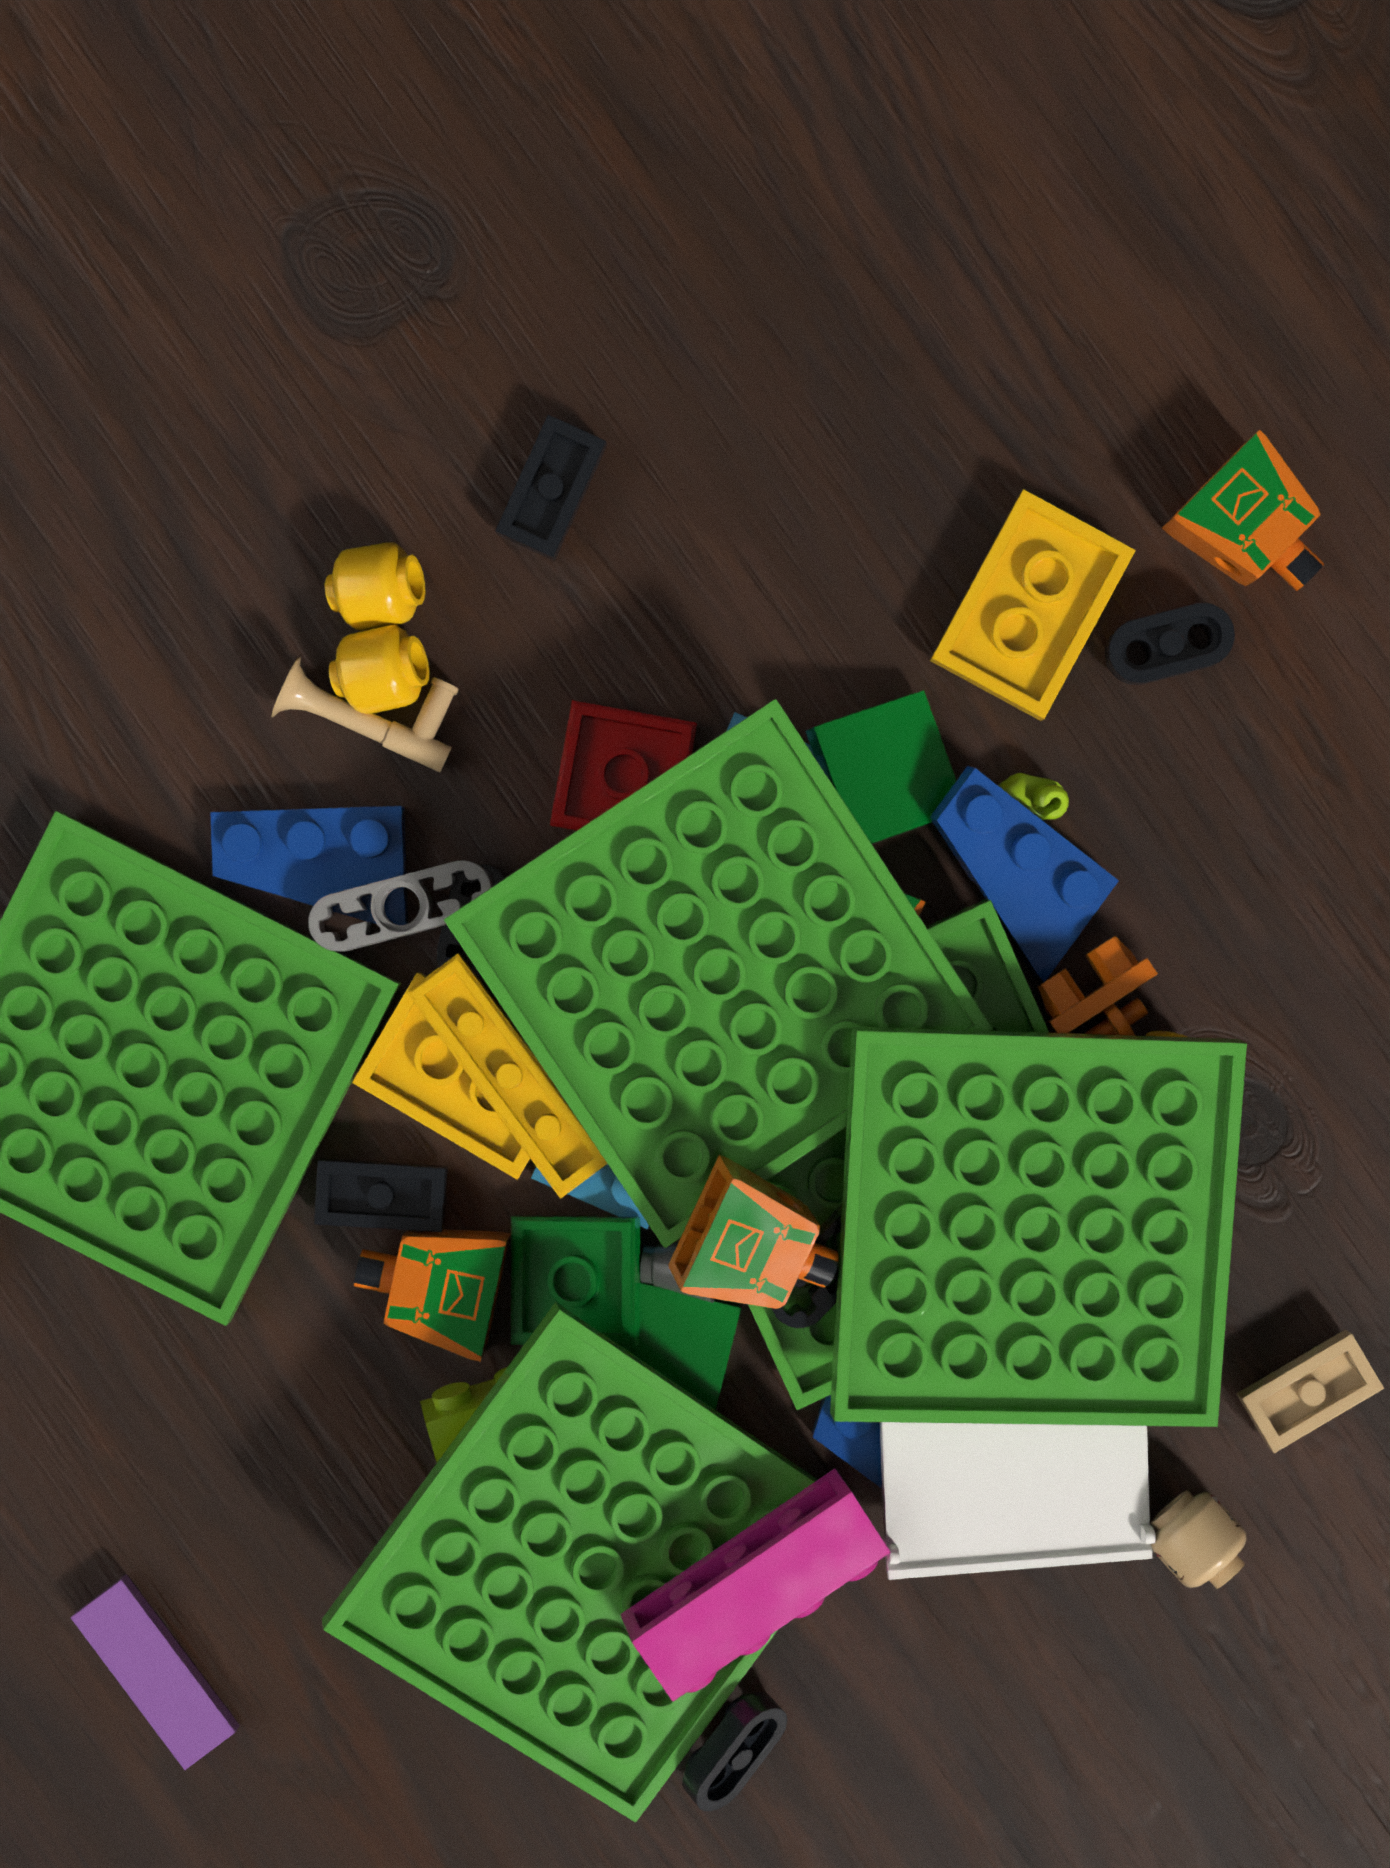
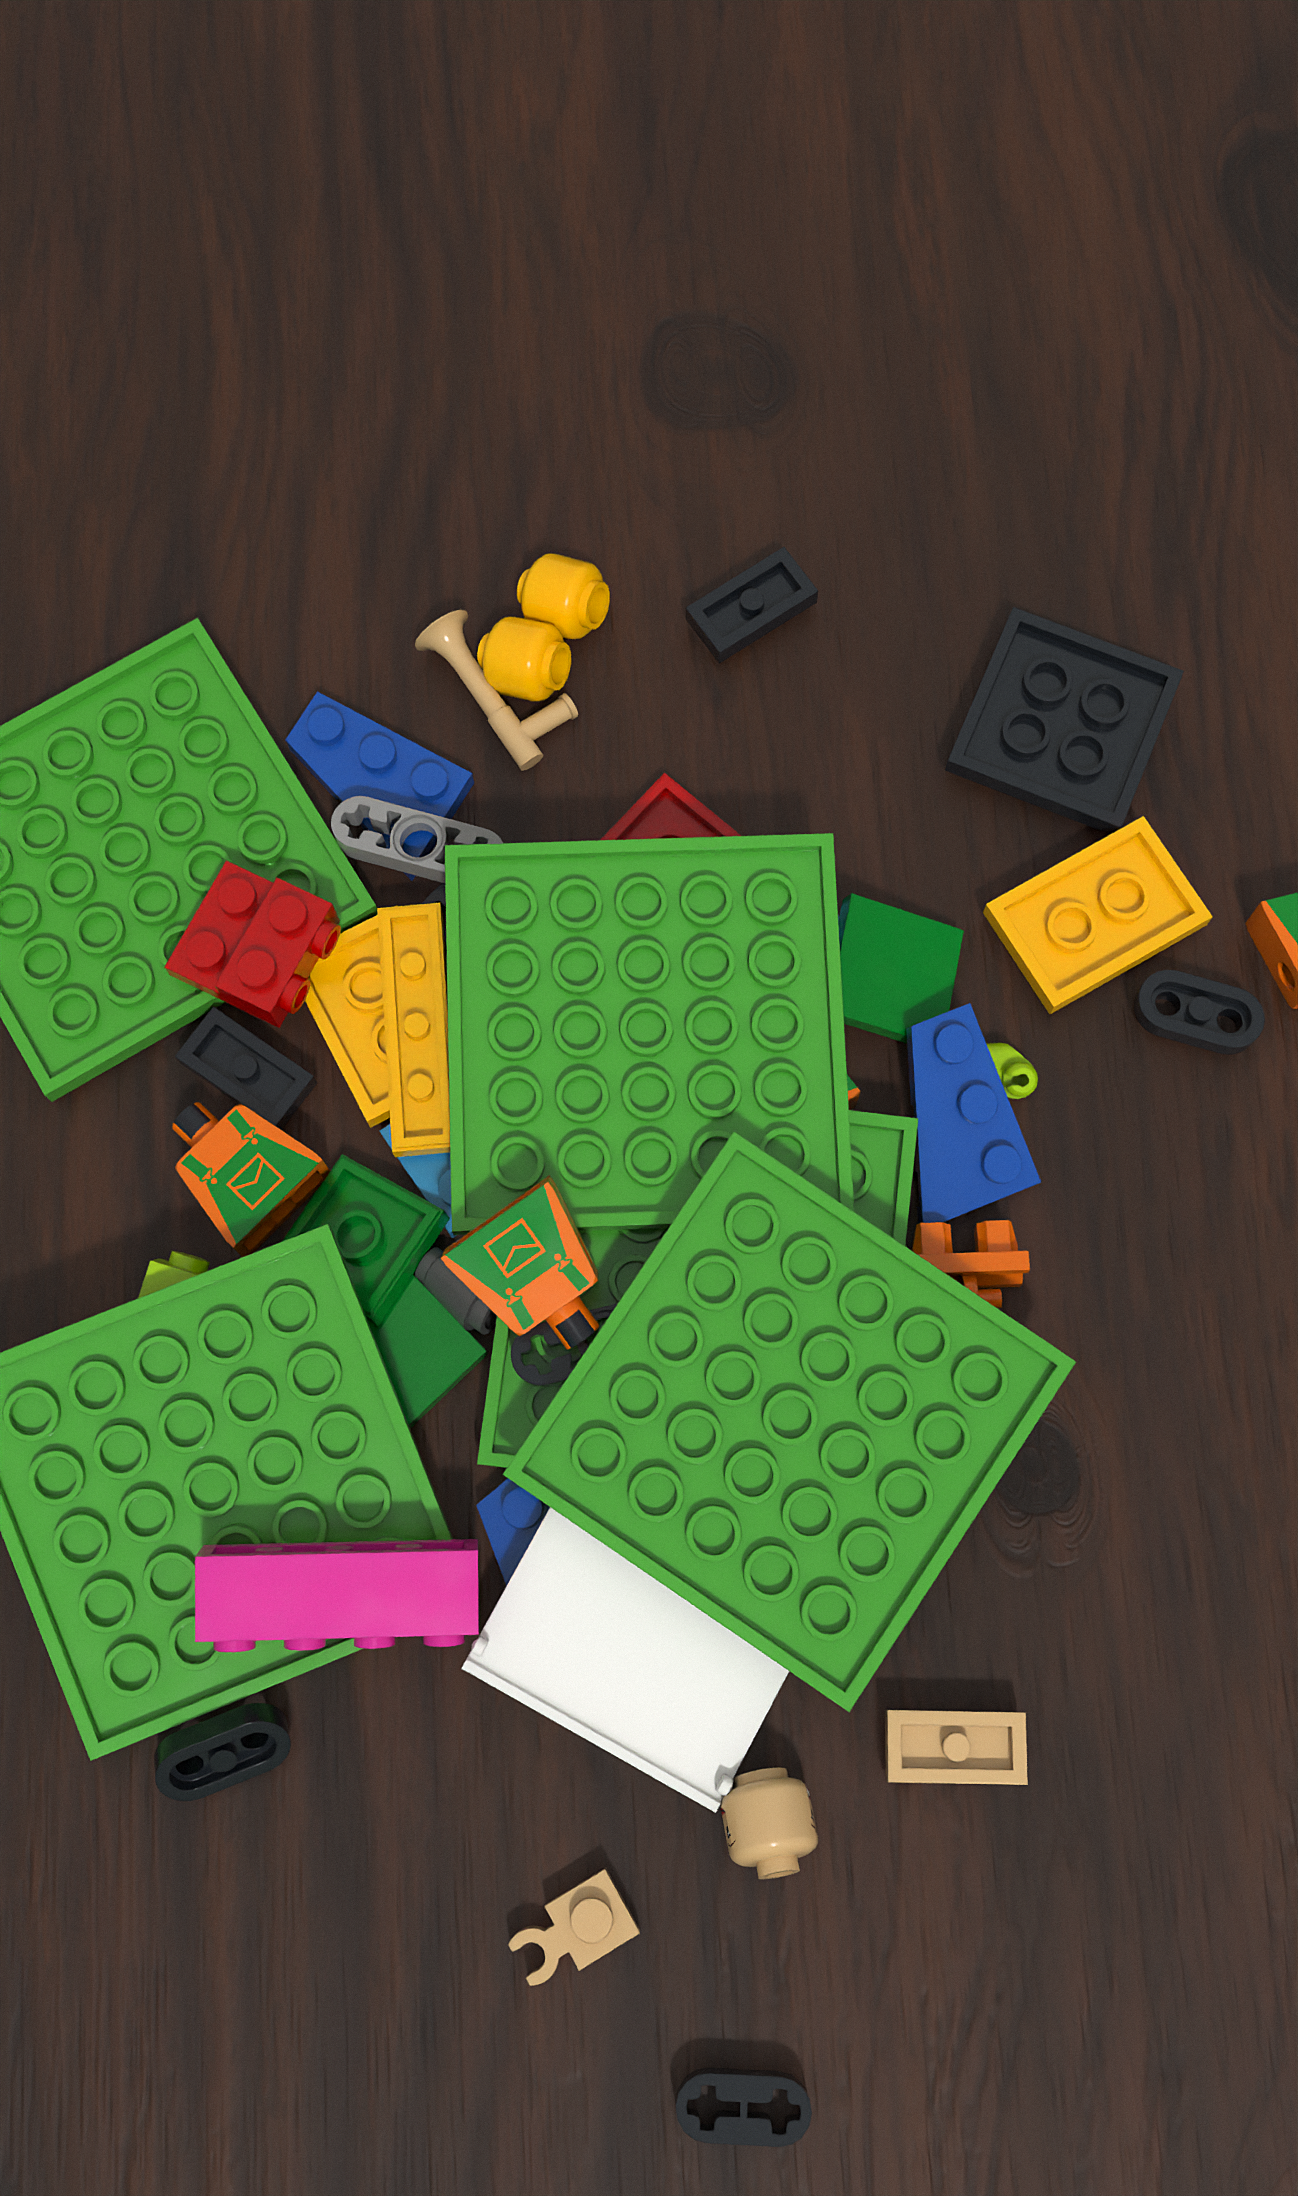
camera: 35 degrees right, 15 degrees down
none -> red plate [164,860,341,1028]
none -> tan plate [508,1867,640,1986]
none -> black beam [676,2067,812,2147]
none -> black plate [945,607,1184,834]

